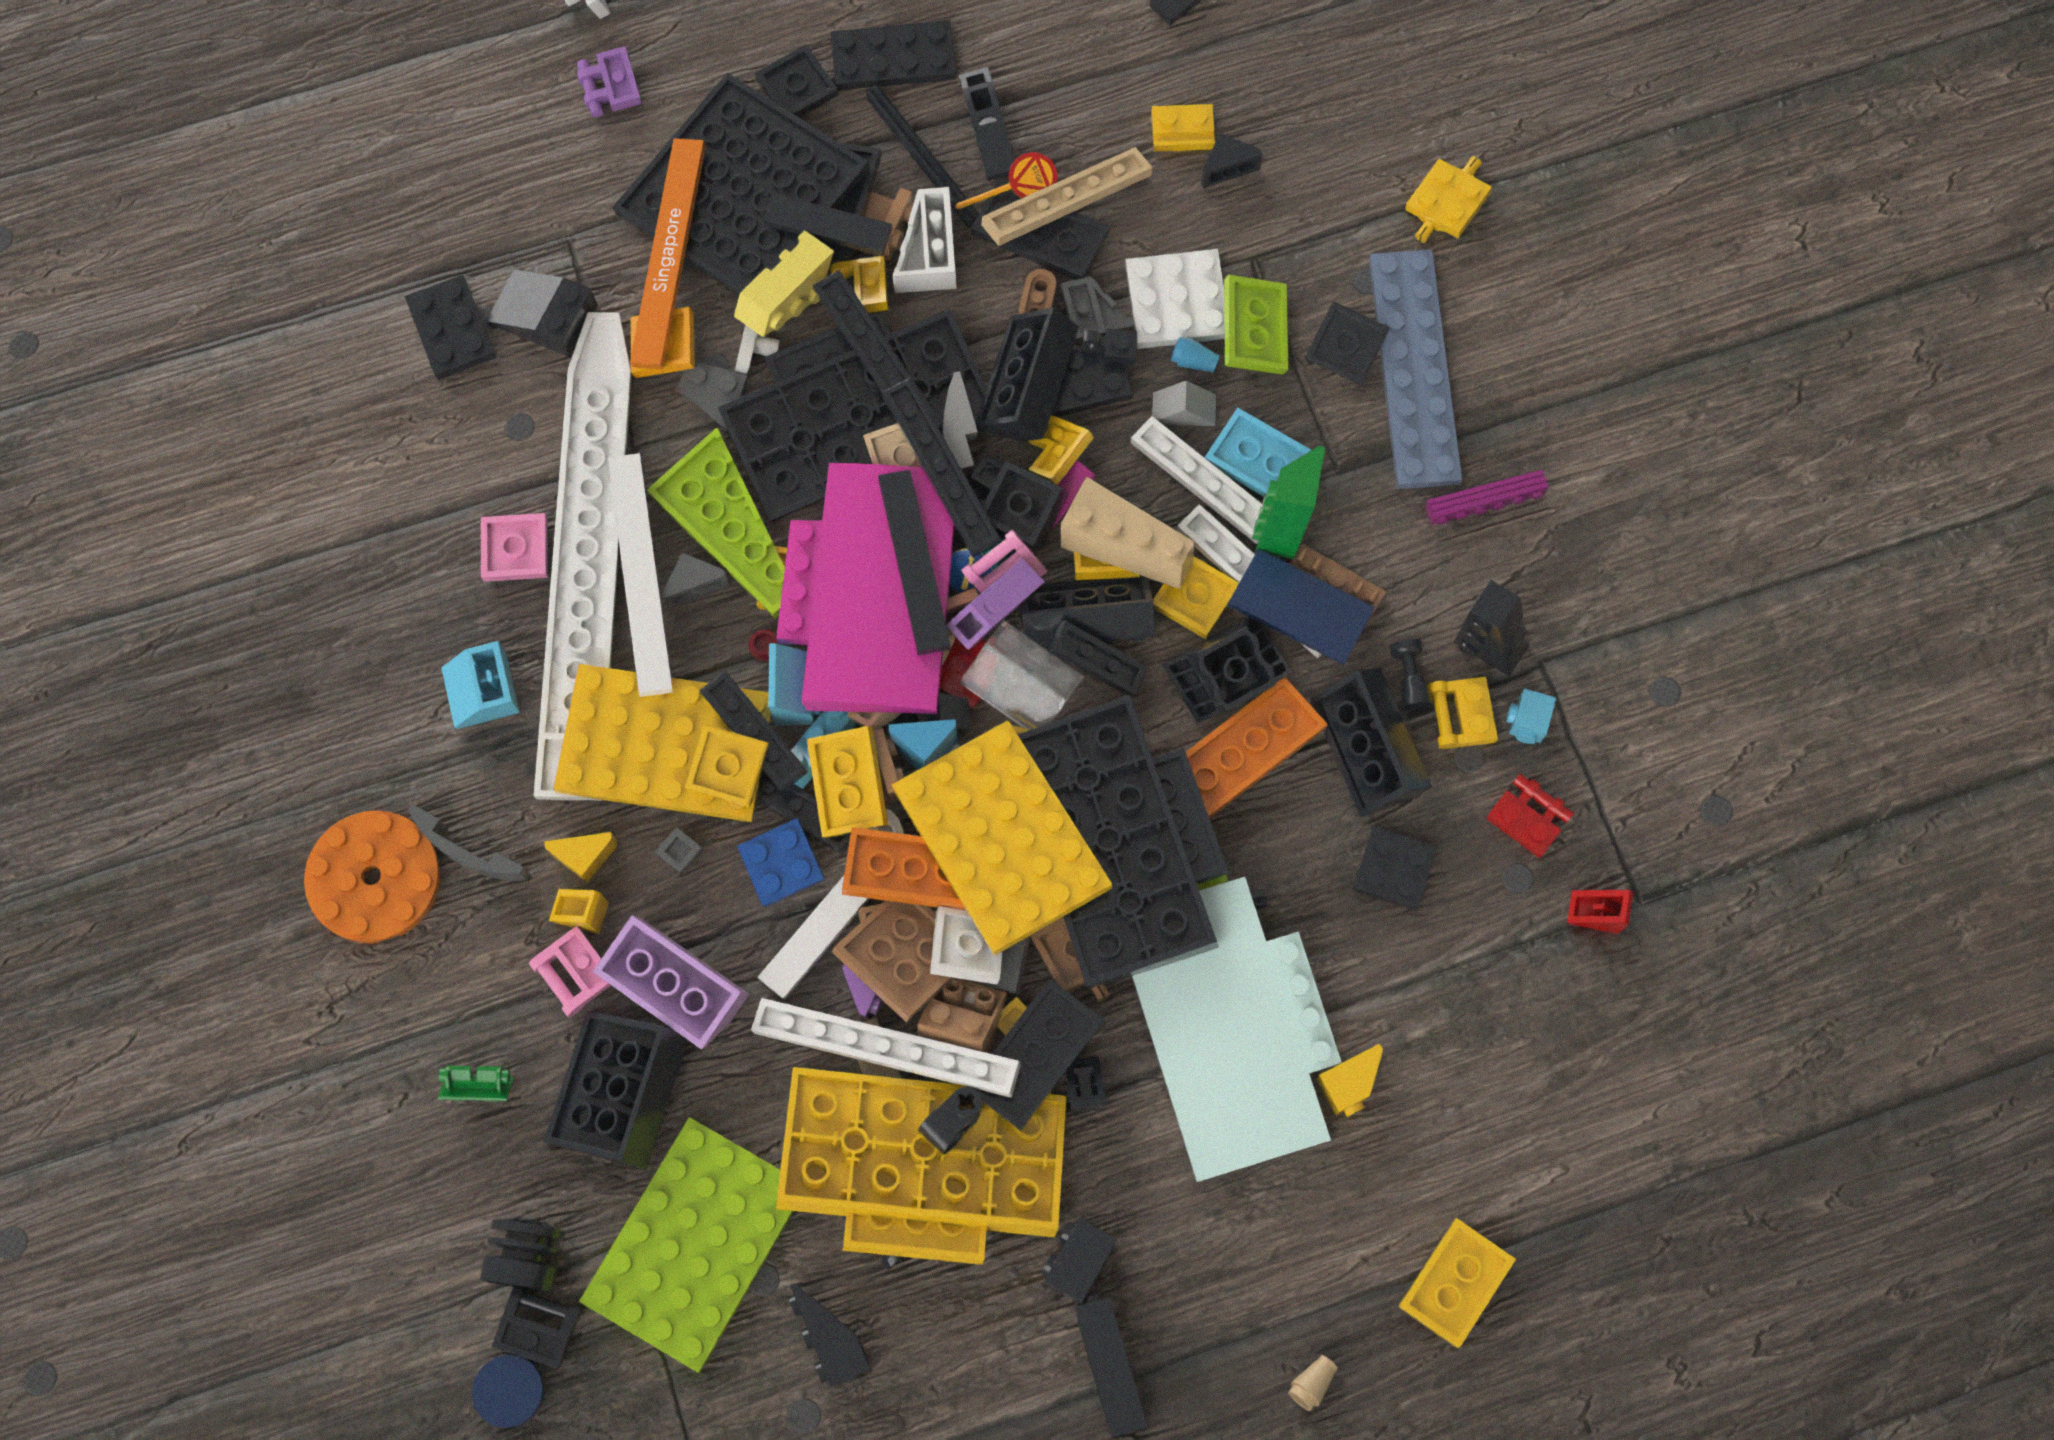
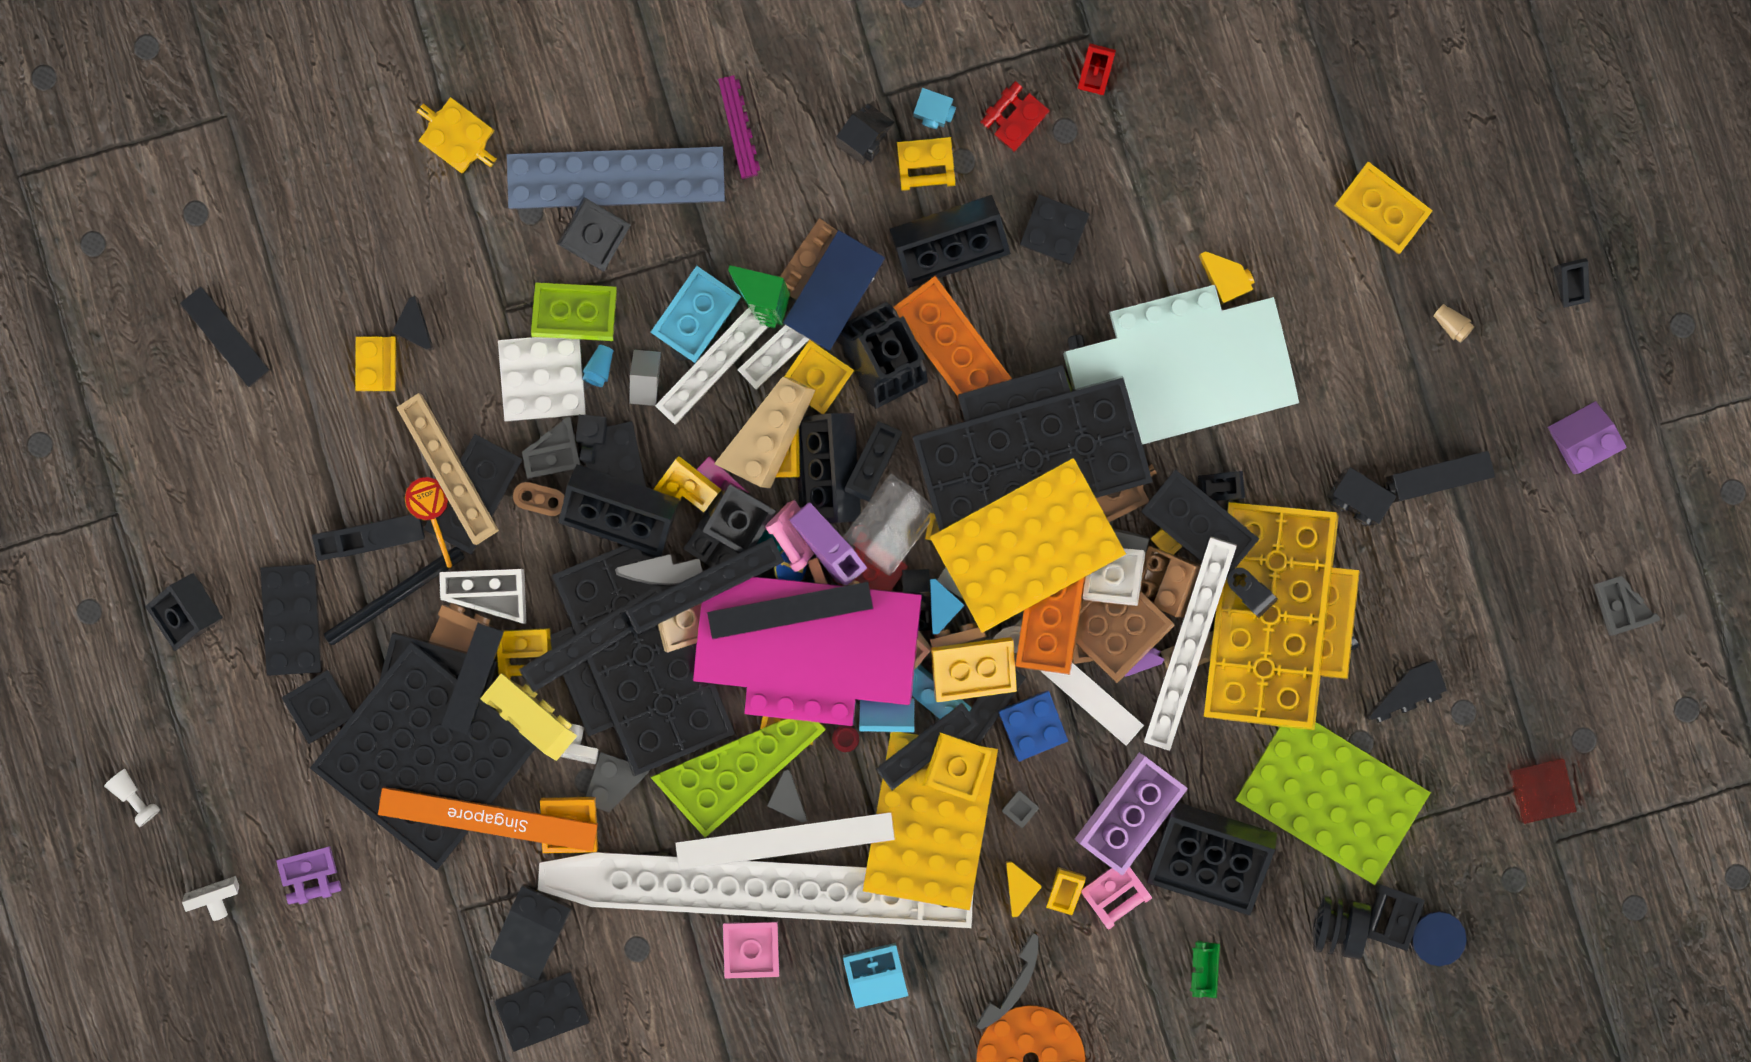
camera: 90 degrees left, 15 degrees up
black piece [1389,639,1434,711] -> none

